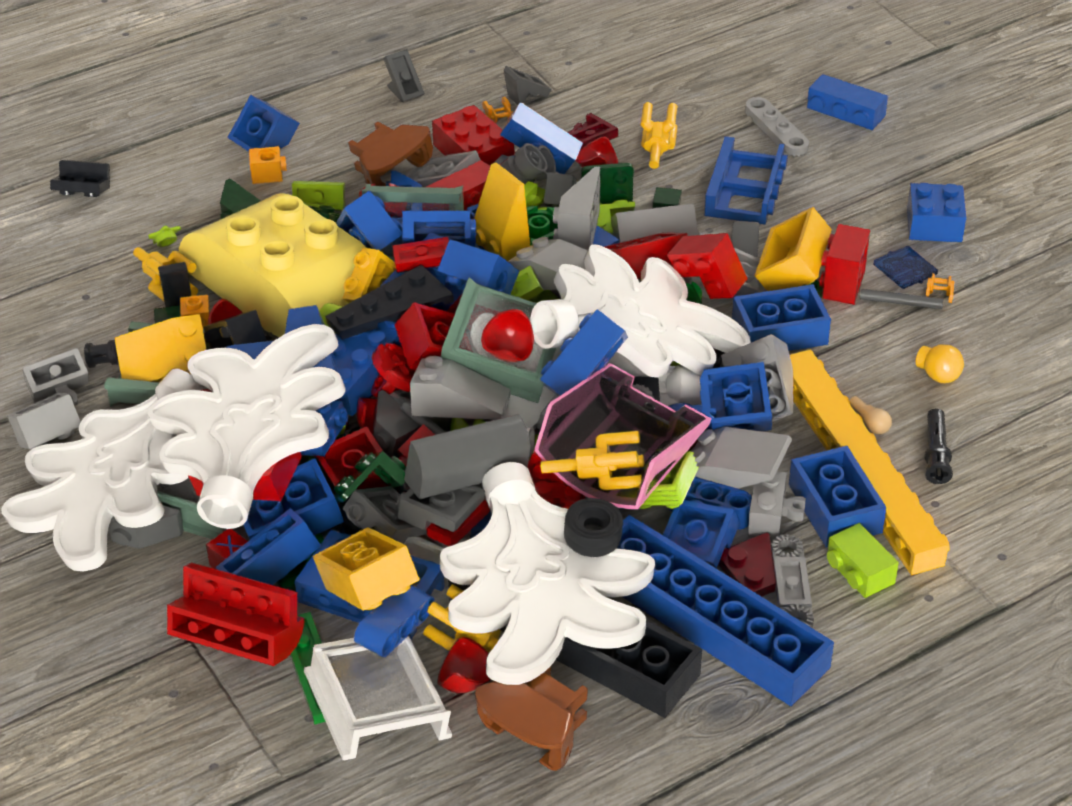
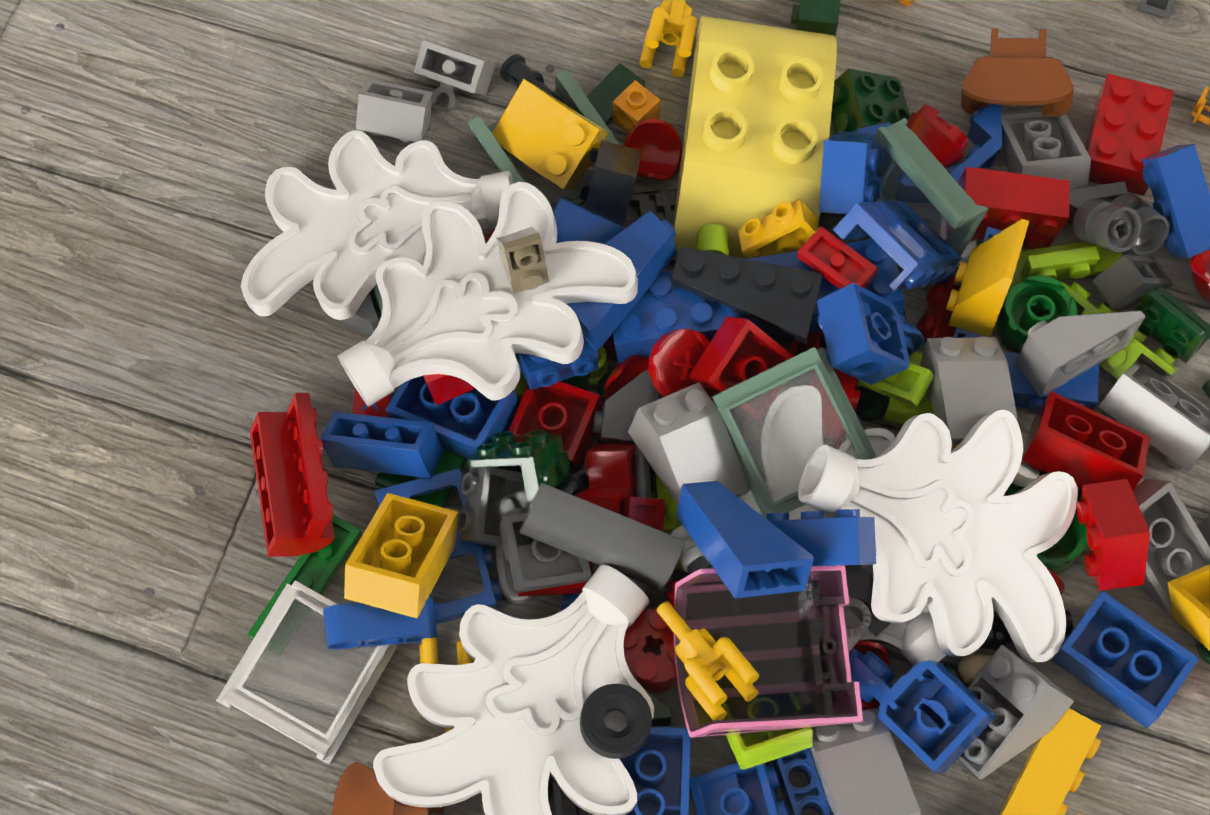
camera: 50 degrees right, 25 degrees up
black tile [158,262,192,307] -> none
lime tile [292,181,345,210] -> none
red helmet [437,637,491,693] -> none
red helmet [481,309,534,362] -> none
none -> dark tan slope [496,227,549,294]
none -> blue slope [676,481,814,599]

